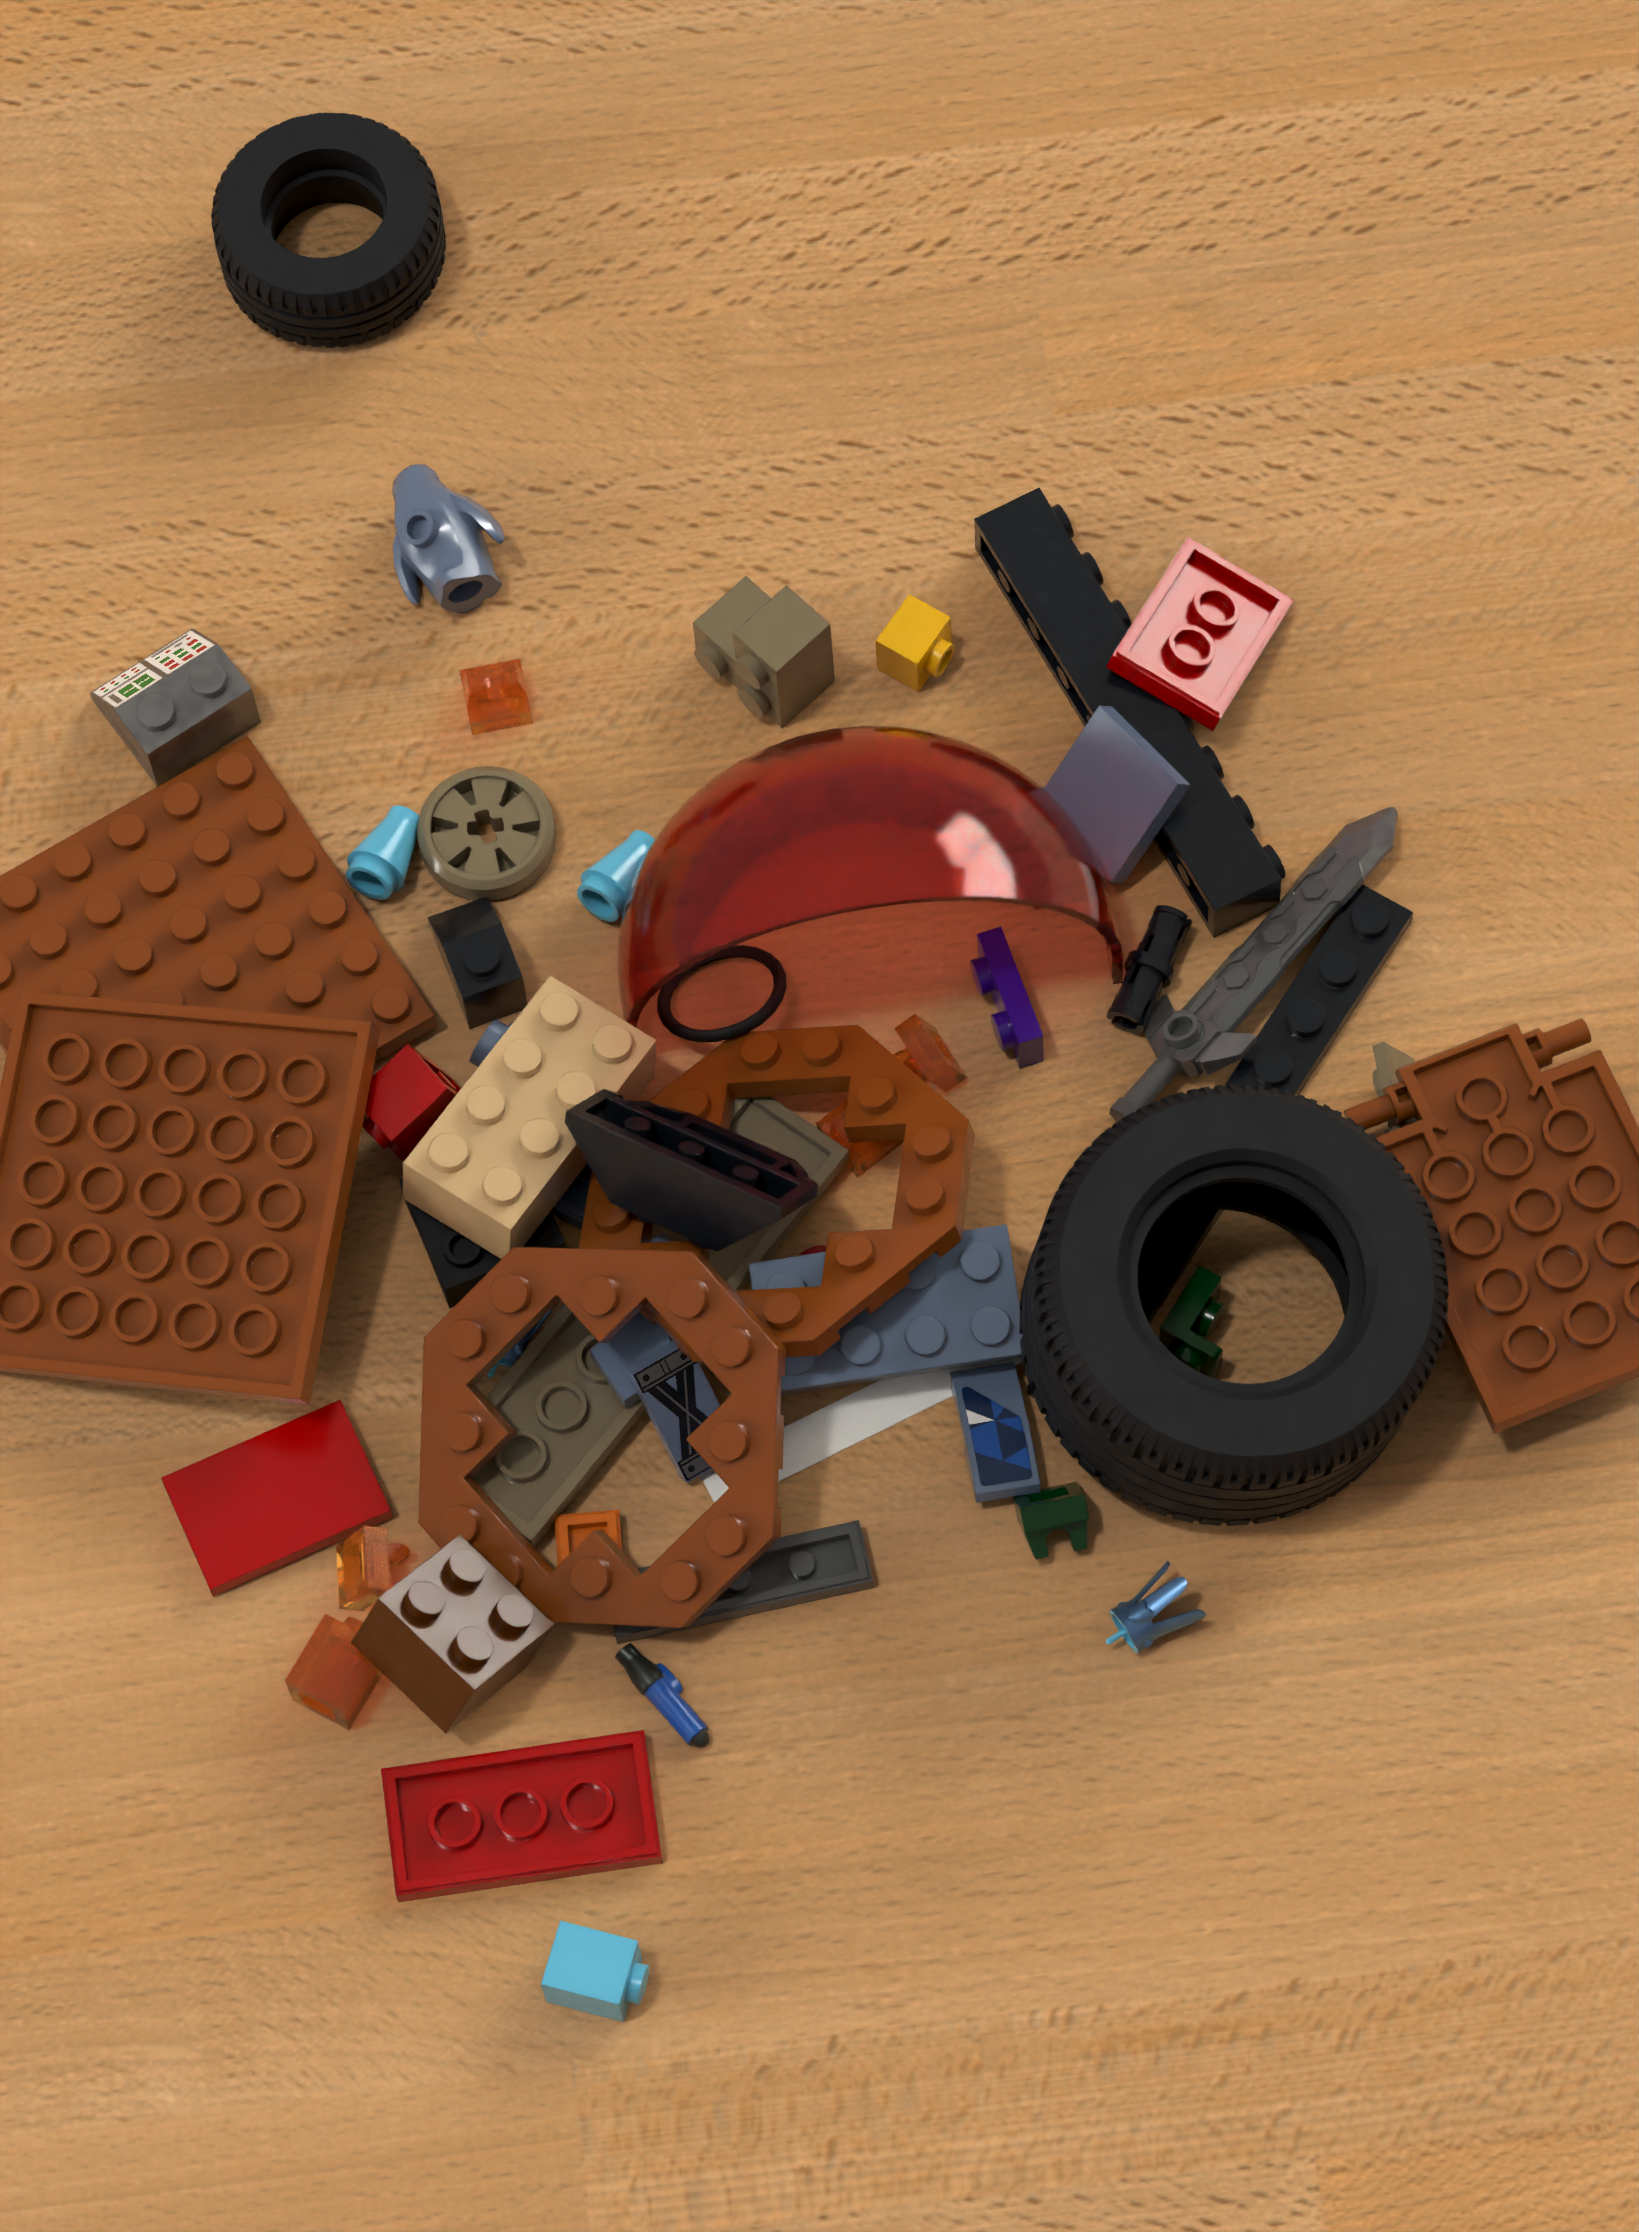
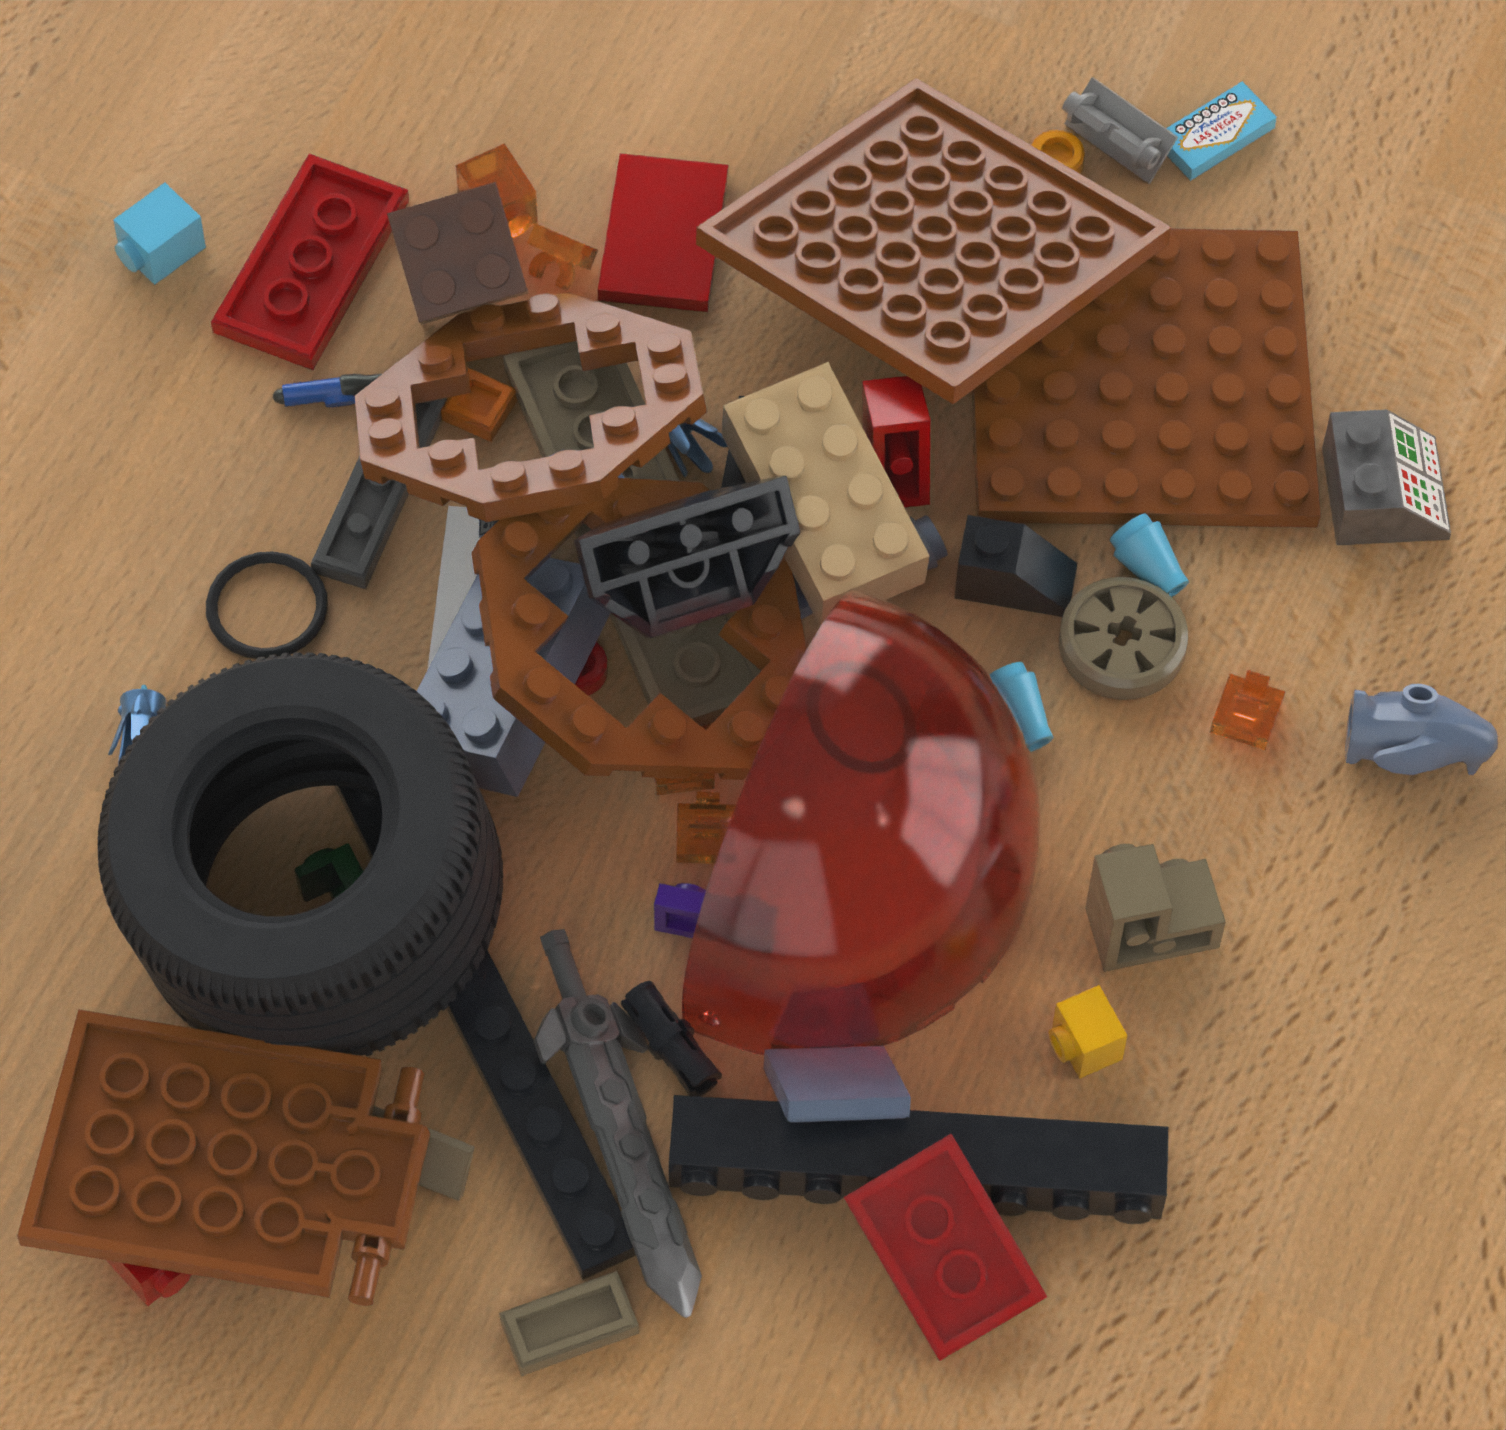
camera: 115 degrees right, 5 degrees down
none -> black tyre [206,551,328,659]
none -> dark tan tile [499,1271,639,1376]

